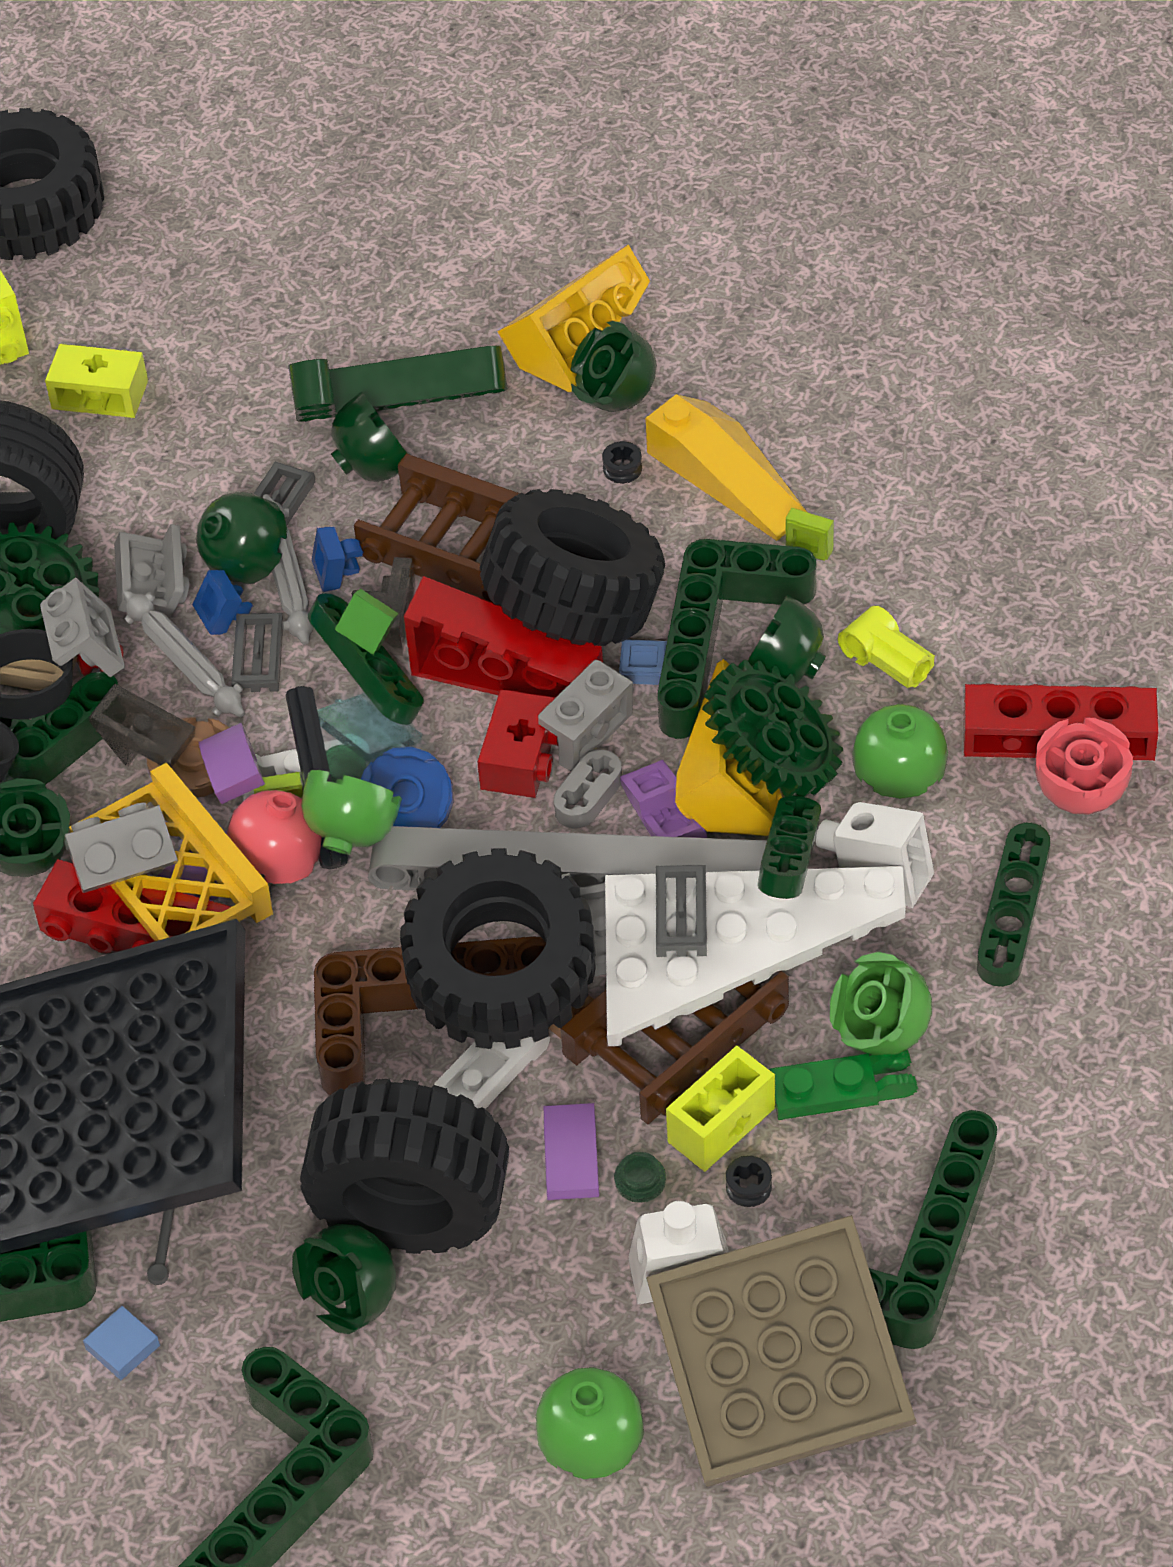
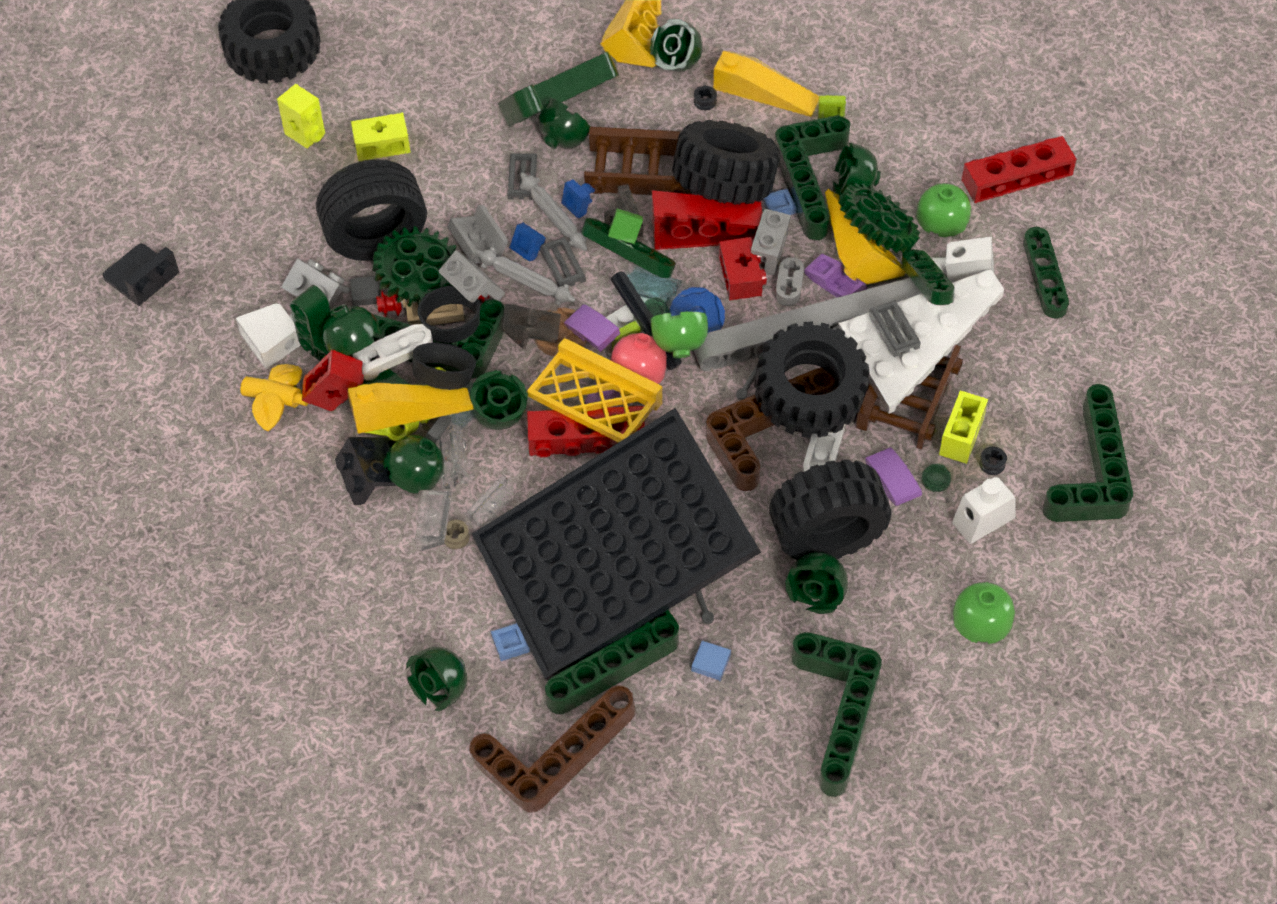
camera: 25 degrees left, 5 degrees up
light grey bracket [64,802,178,893] -> none
dark green cylinder [196,492,288,584] -> none
dark tan plate [646,1215,917,1487] -> none
green hinge [769,1050,918,1120] -> none
bright green cylinder [830,952,932,1056] -> none
neon yellow piece [838,605,935,688] -> none
coral cylinder [1035,717,1133,815] -> none

